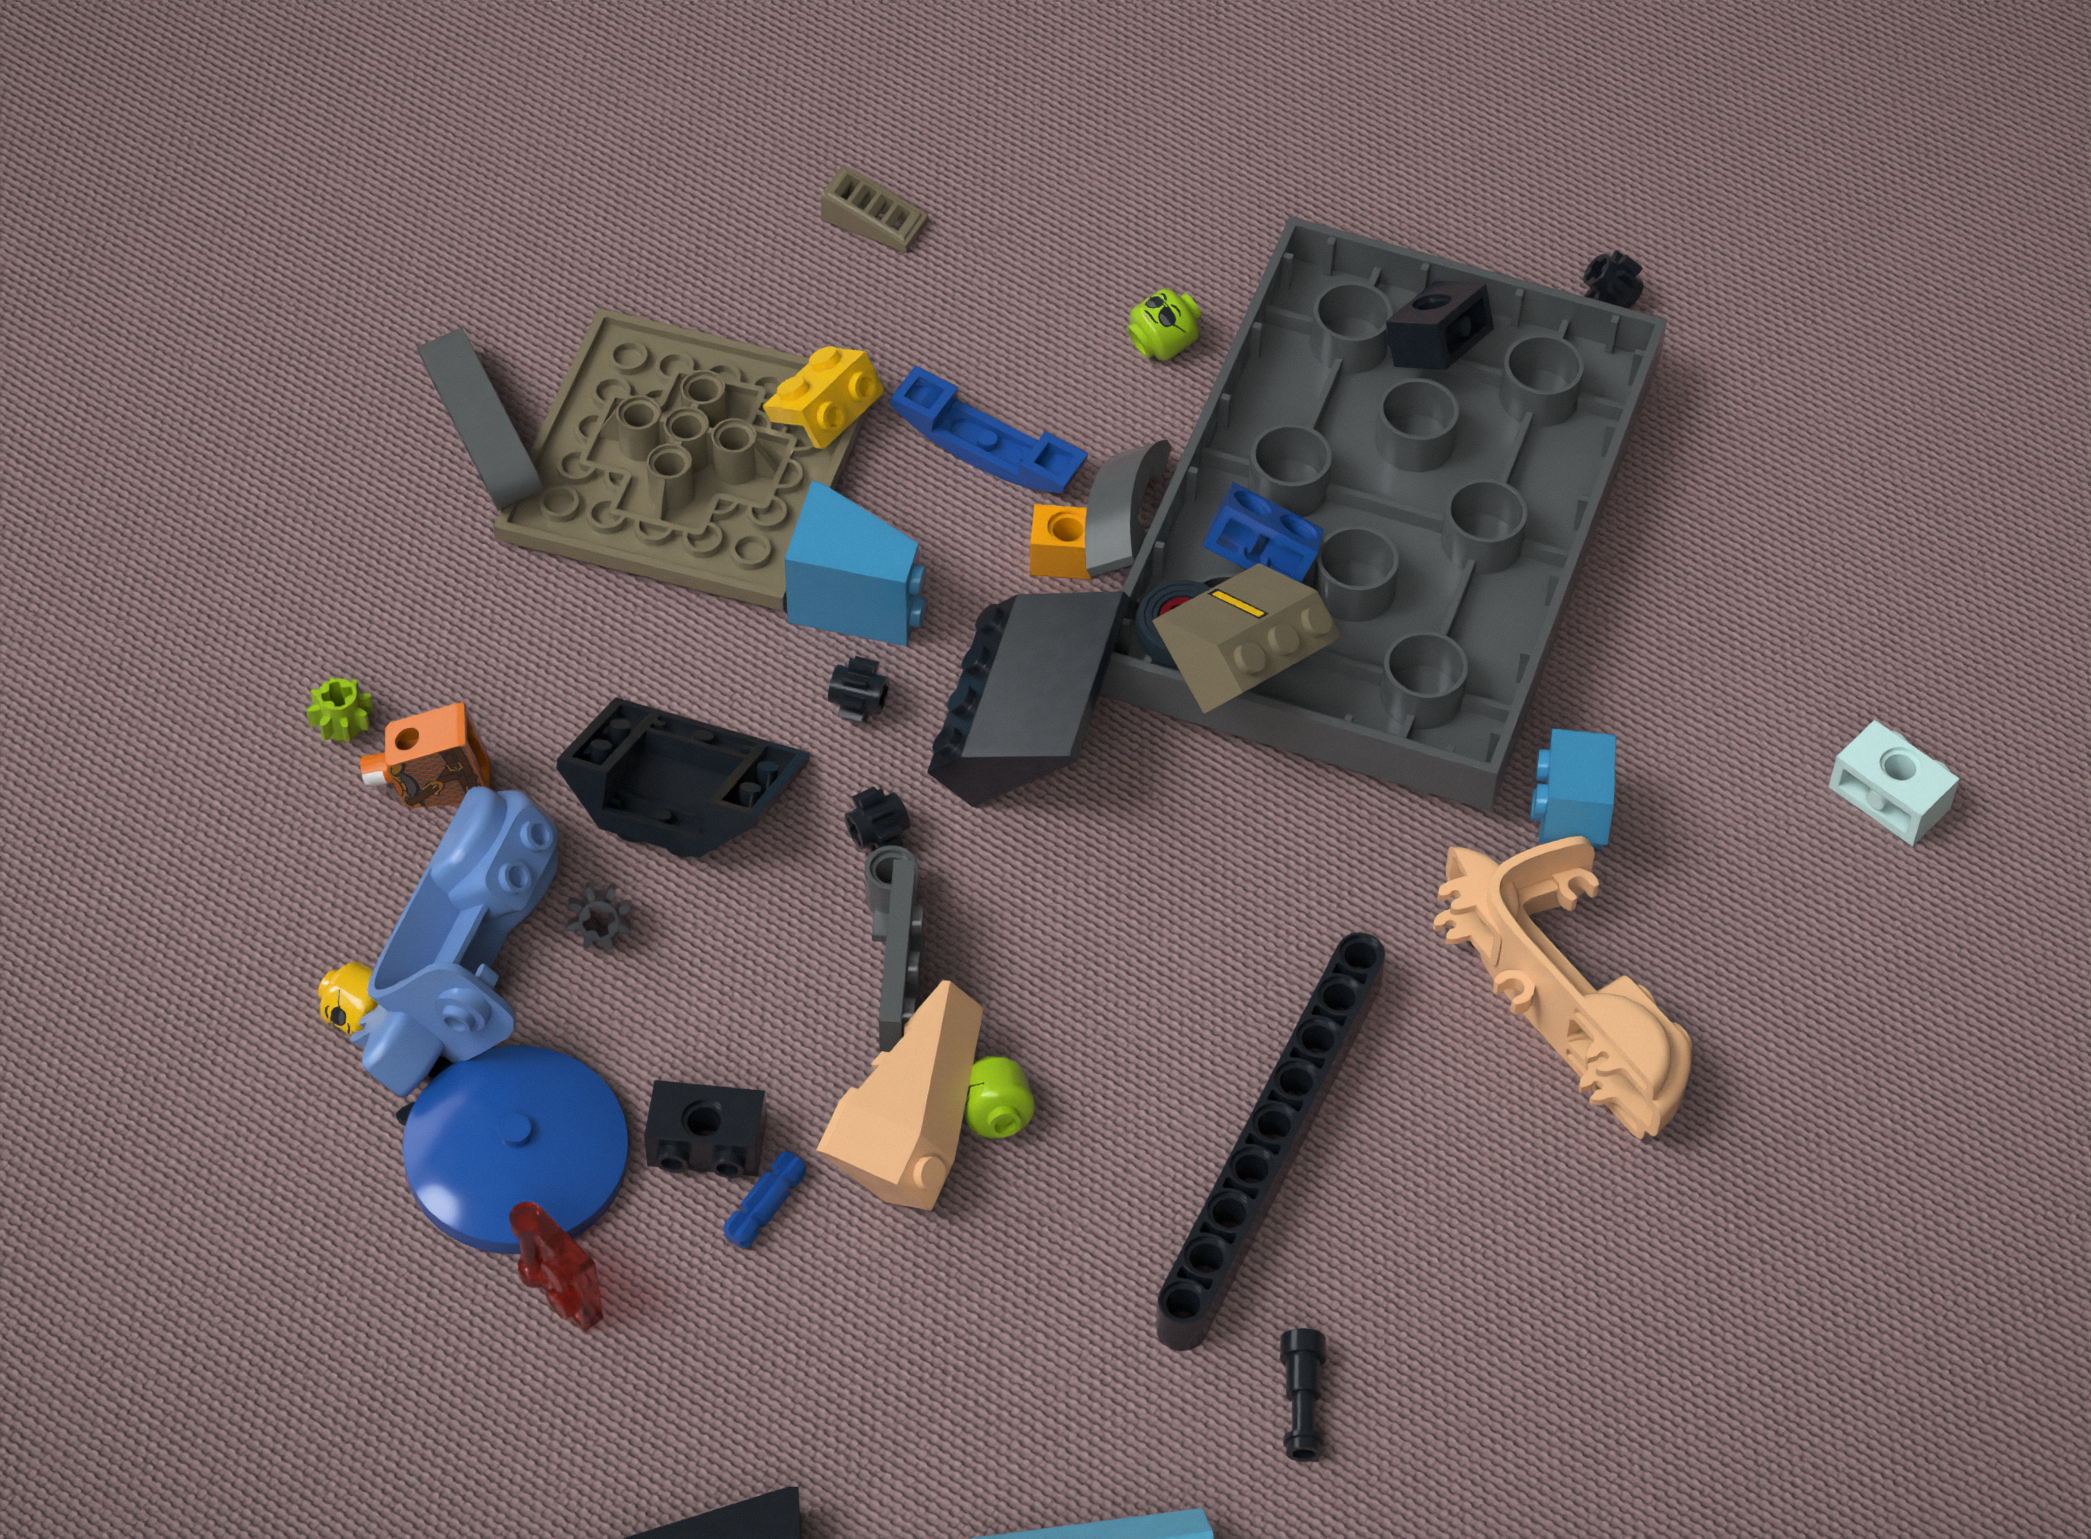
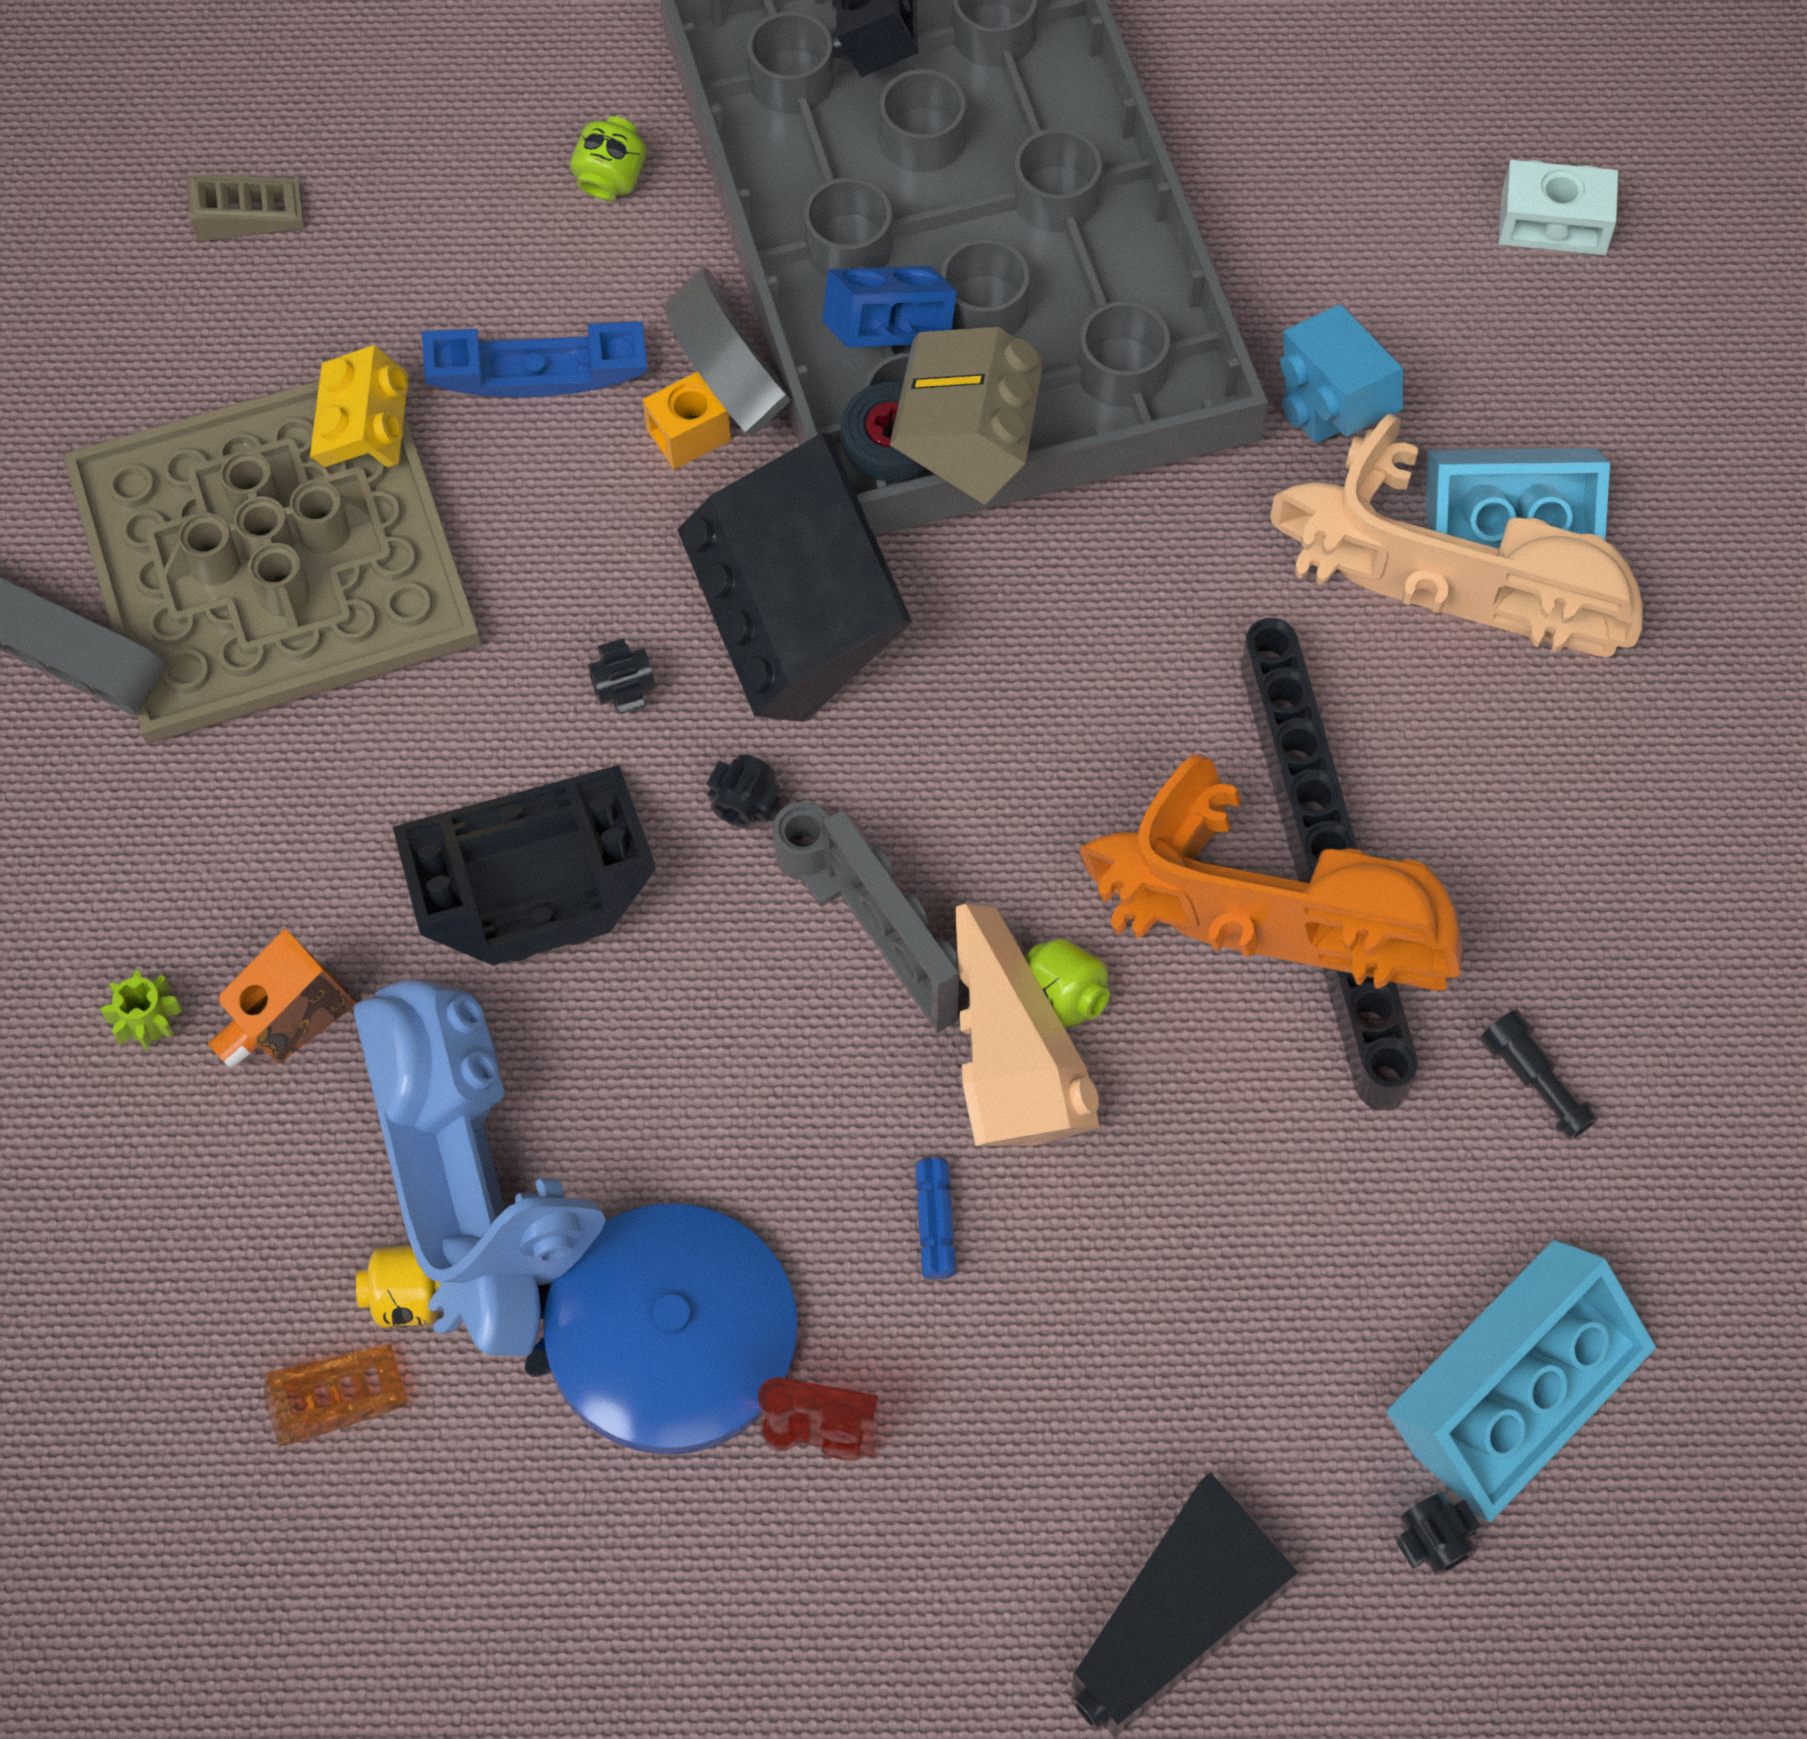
camera: 35 degrees left, 10 degrees up
black gear [567,881,632,950] -> none
black brick [644,1080,767,1178] -> none
dark azure slope [784,481,927,646] -> none
none -> clear orange slope [264,1344,407,1447]
none -> orange piece [1079,754,1463,990]
none -> medium azure slope [1426,448,1610,549]

